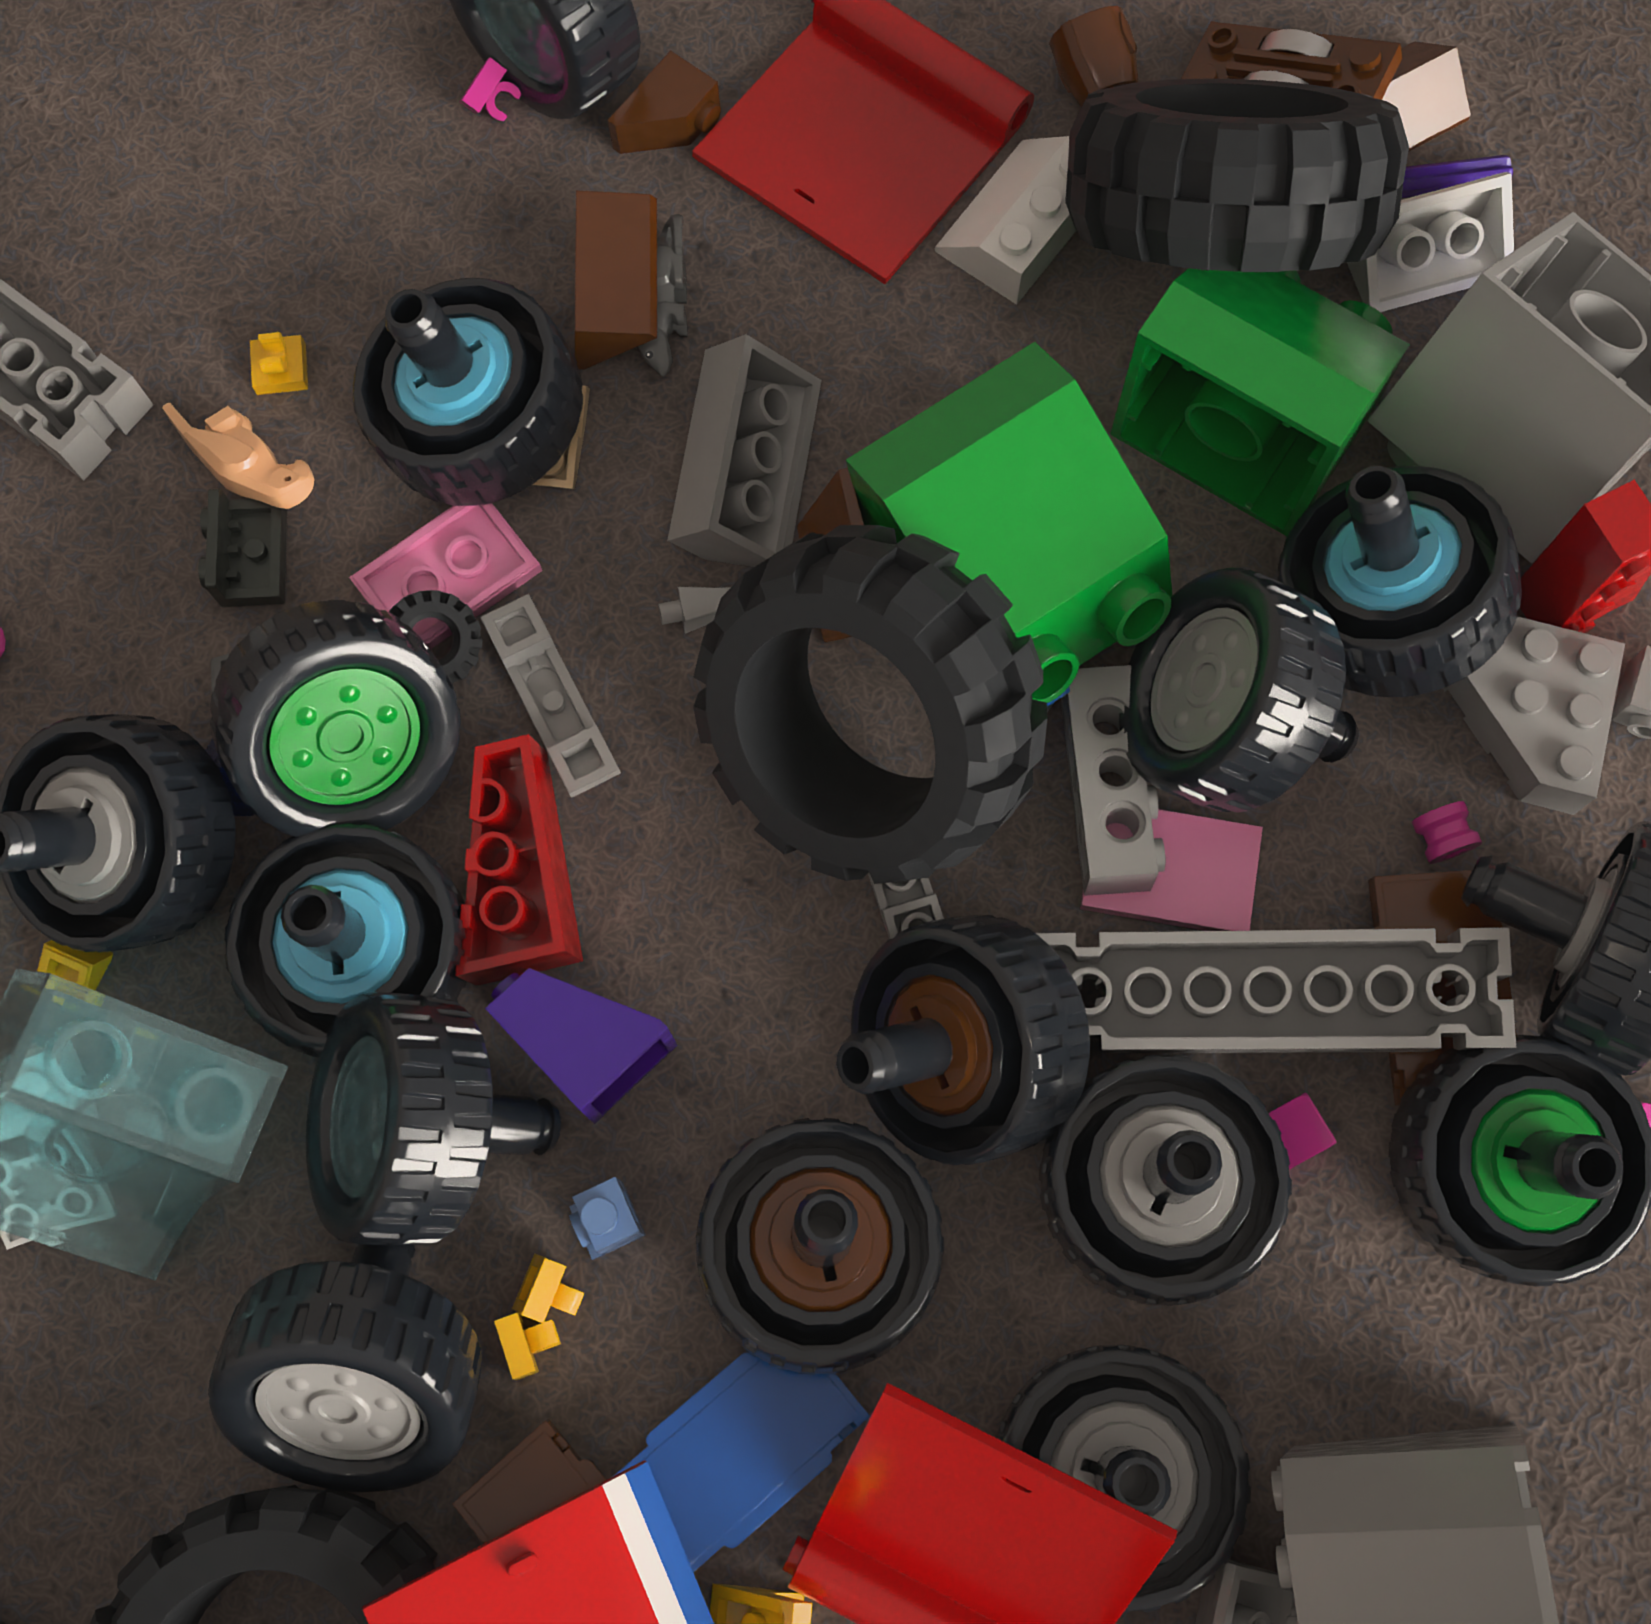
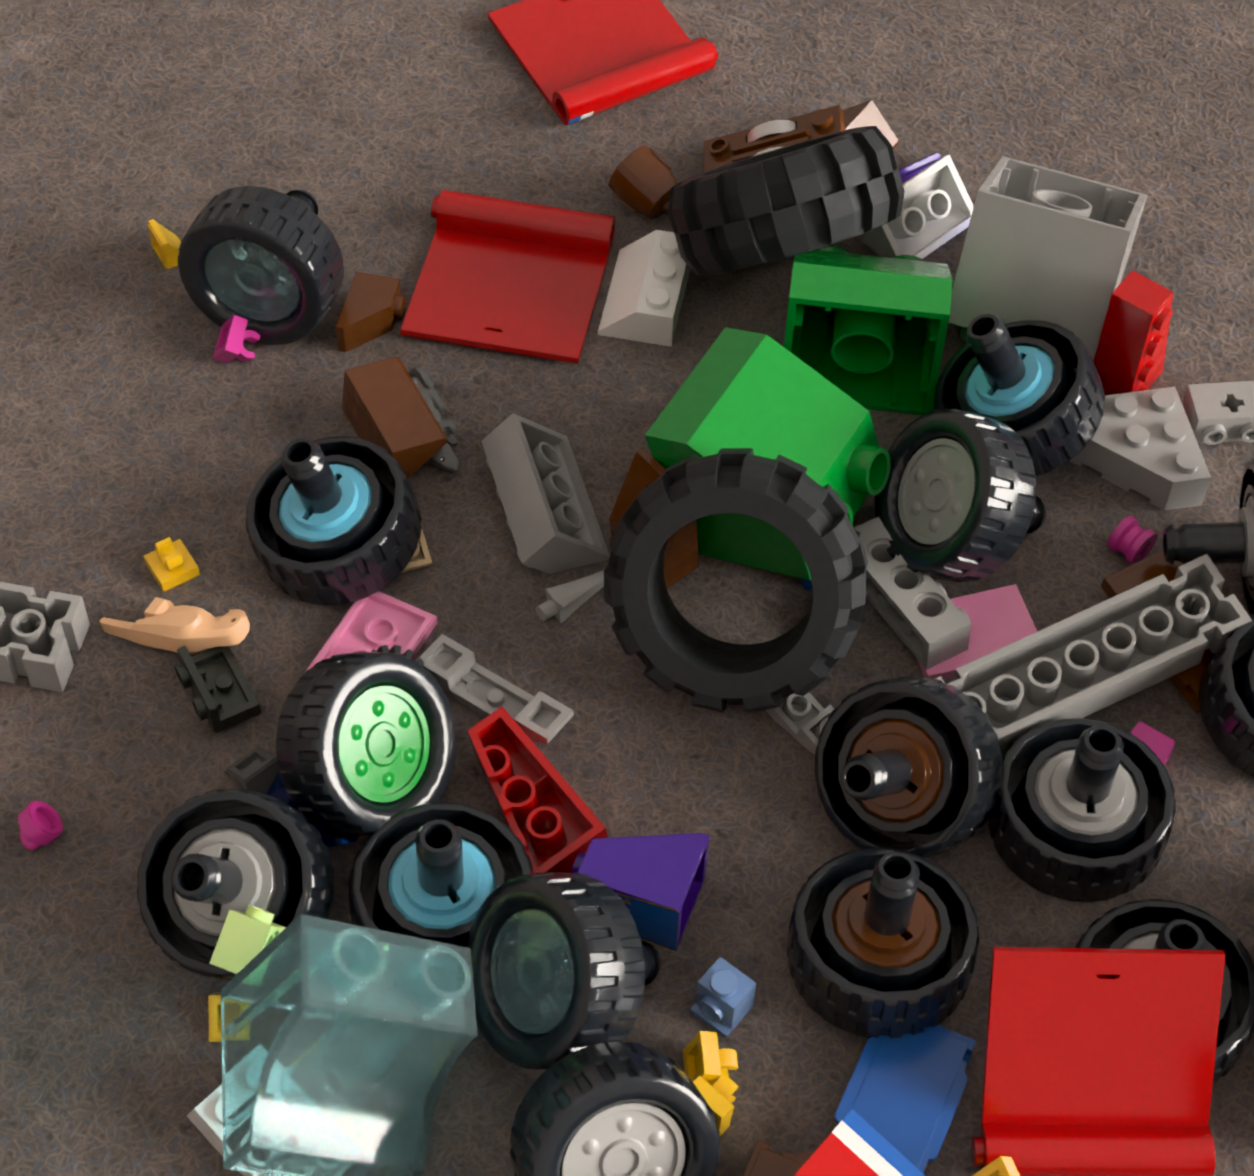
camera: 30 degrees left, 20 degrees down
none -> yellowish green brick [209,905,286,981]

